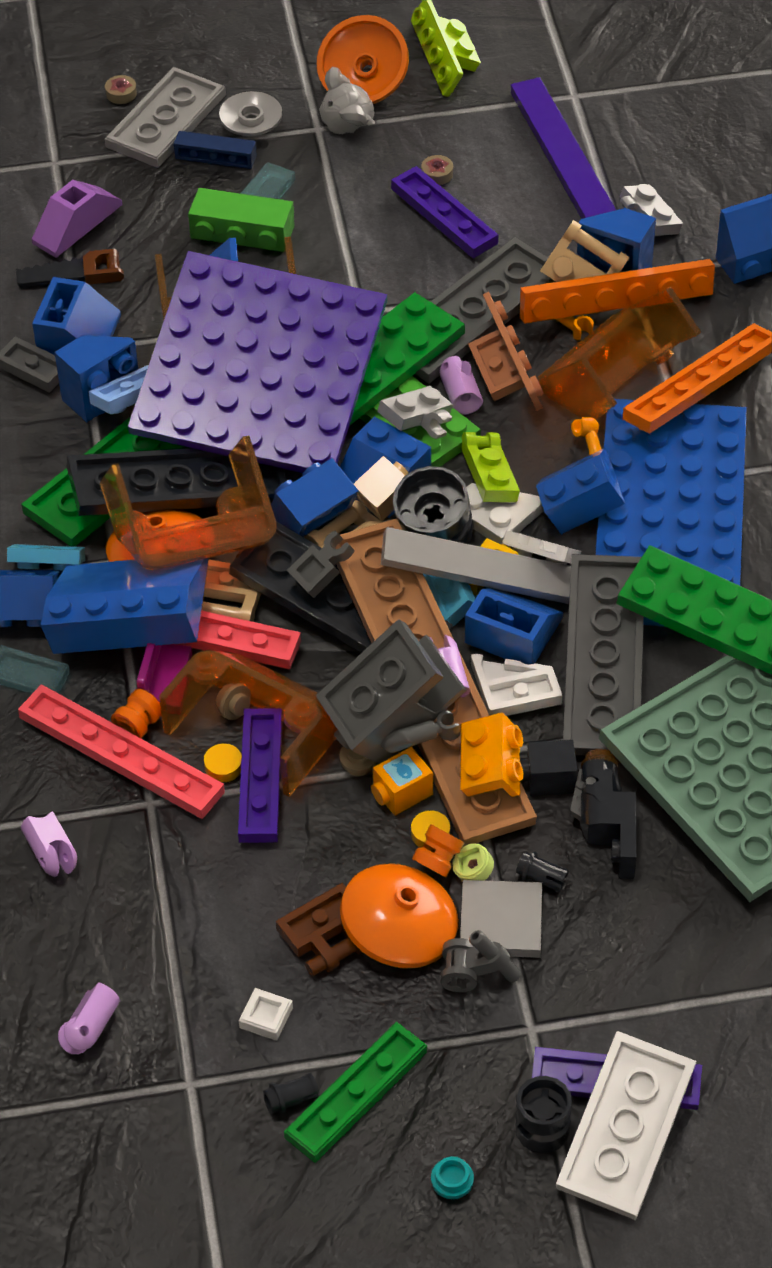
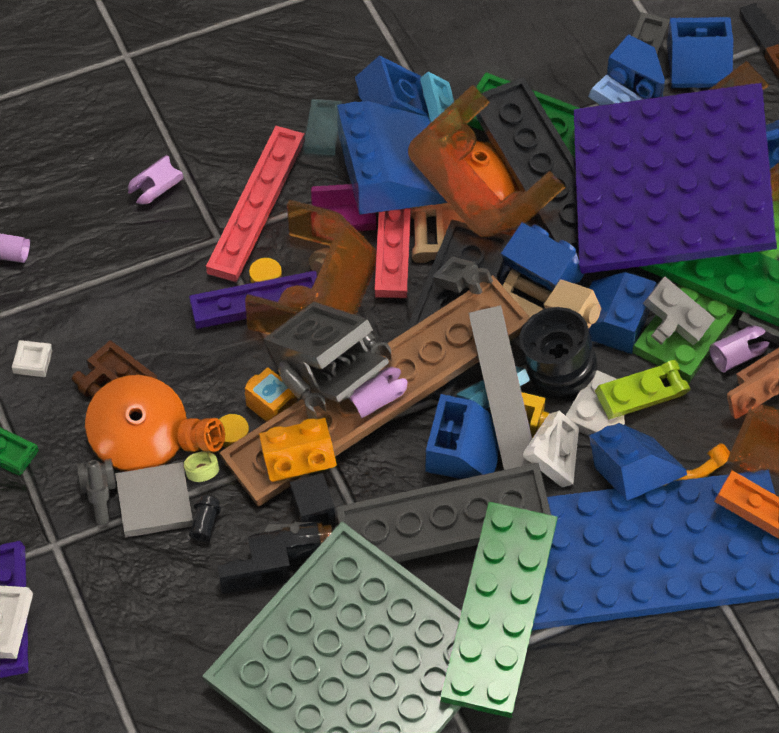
camera: 75 degrees right, 5 degrees up
orange wheel [111,689,164,739] -> none
white wing [471,654,563,716] -> none

